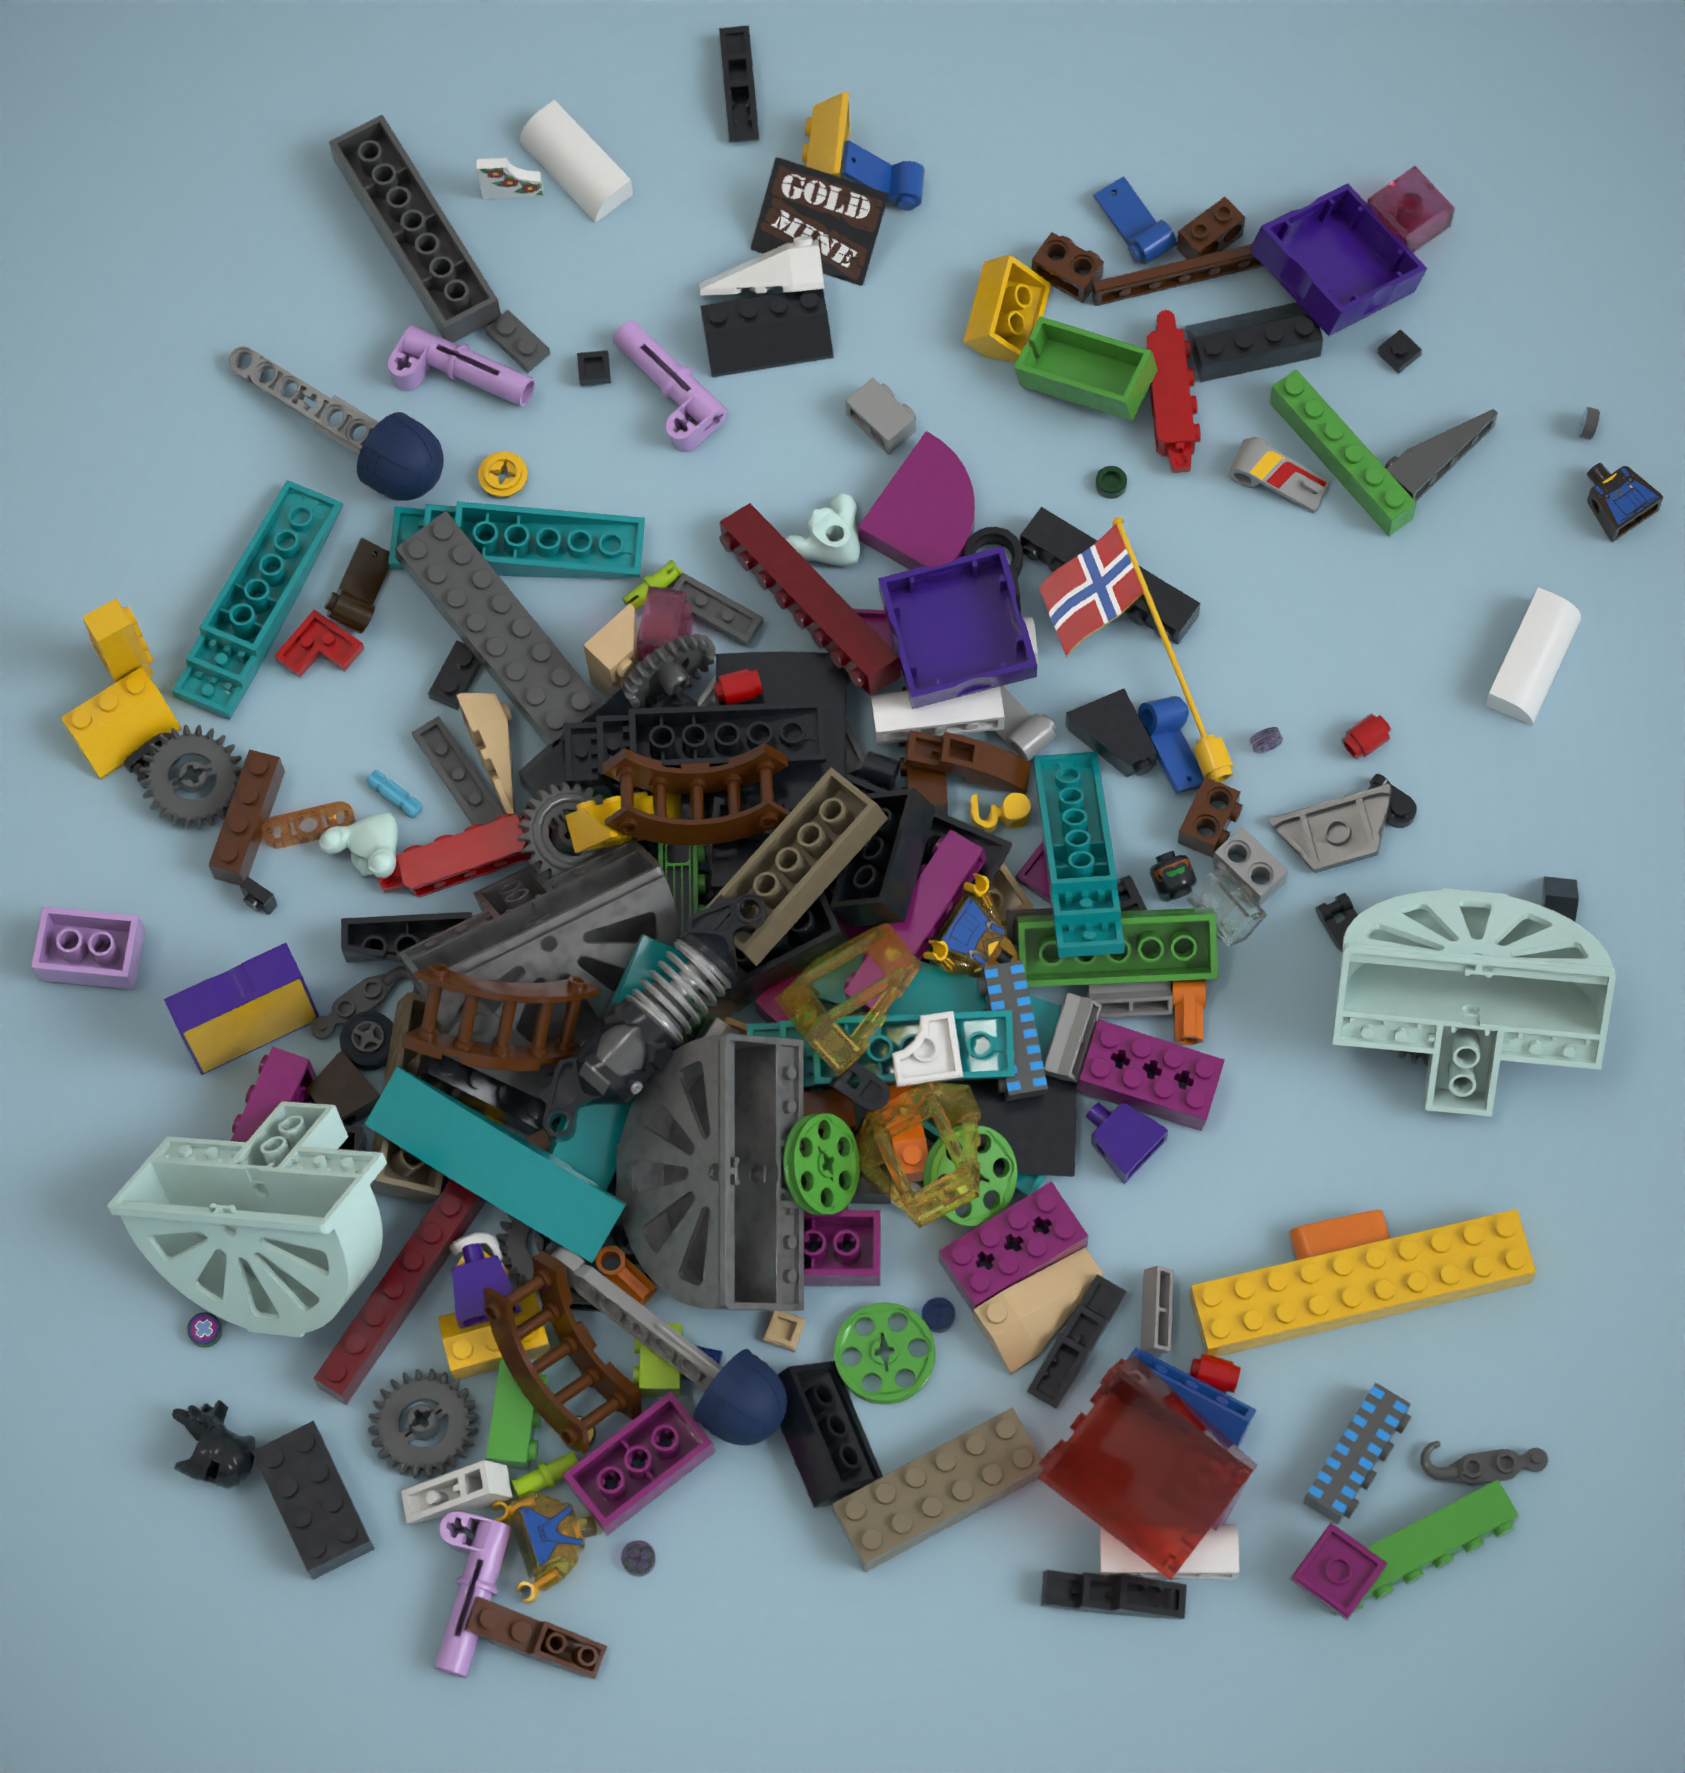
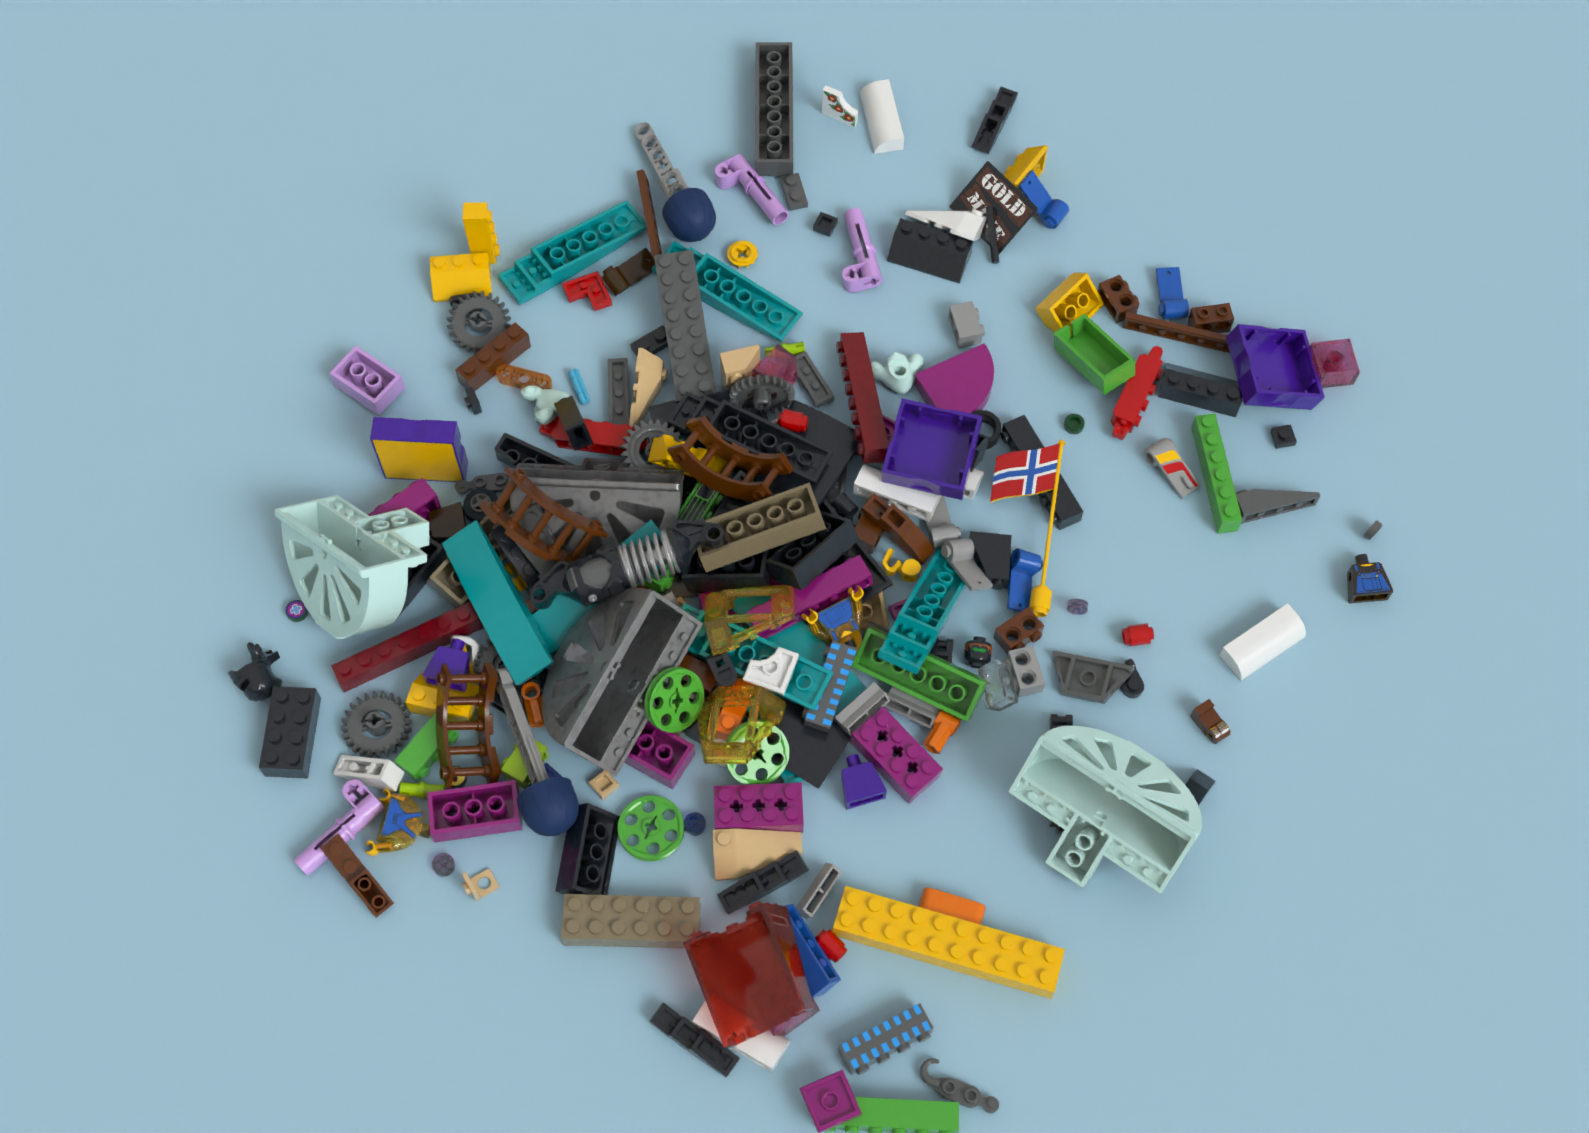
camera: 25 degrees right, 5 degrees down
none -> tan bracket [462,869,499,901]
none -> black slope [554,396,593,451]
none -> reddish brown tile [636,169,662,262]
none -> light grey door [941,538,993,591]
none -> black bar [985,206,999,264]
none -> reddish brown leg [1190,699,1230,744]

